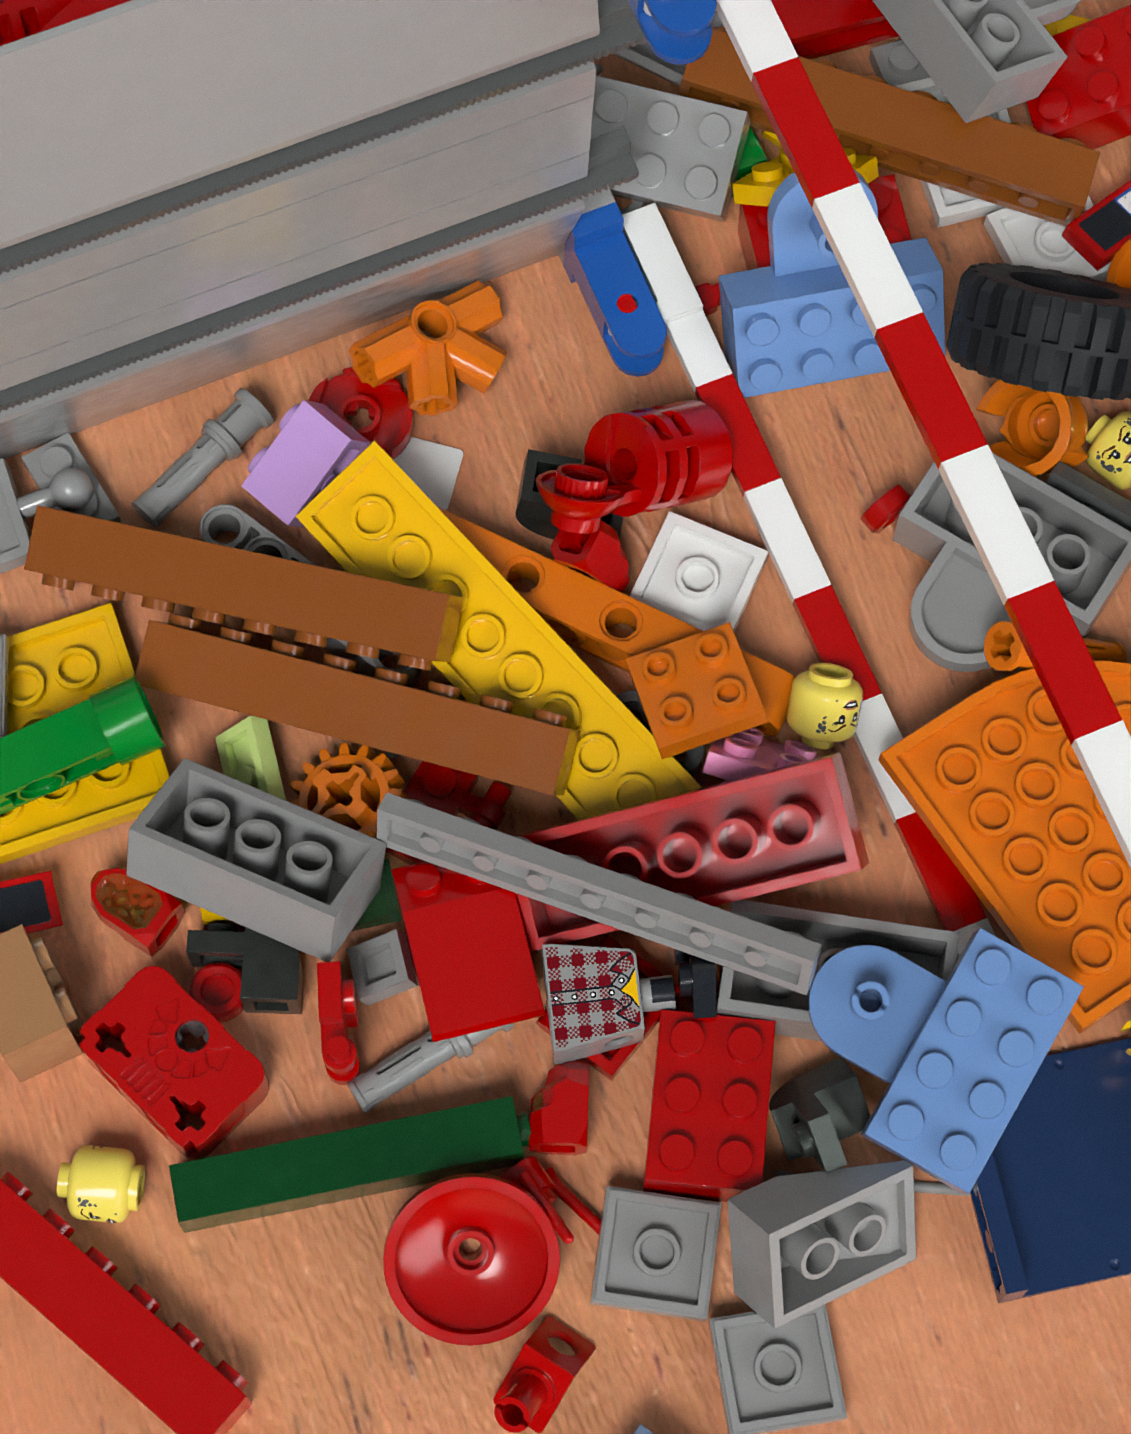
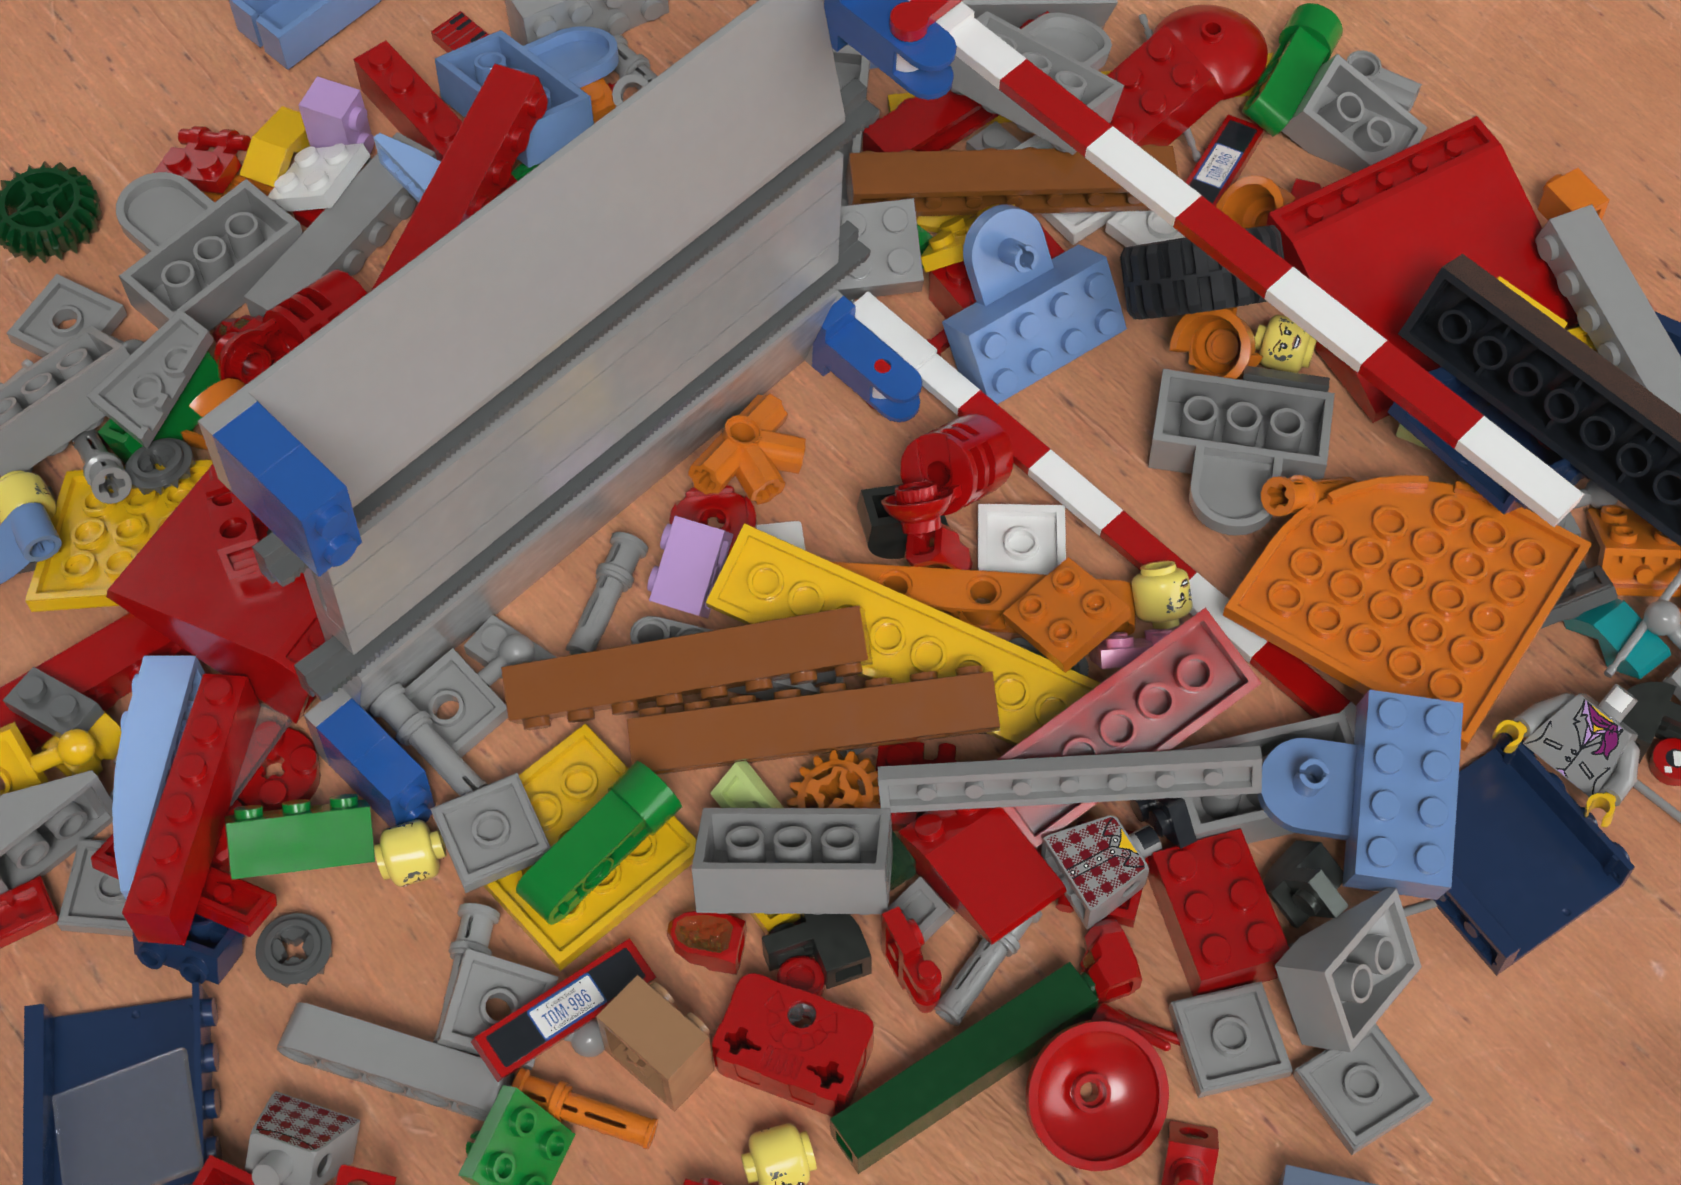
camera: 20 degrees left, 10 degrees down
red tile [860,484,911,534] -> none

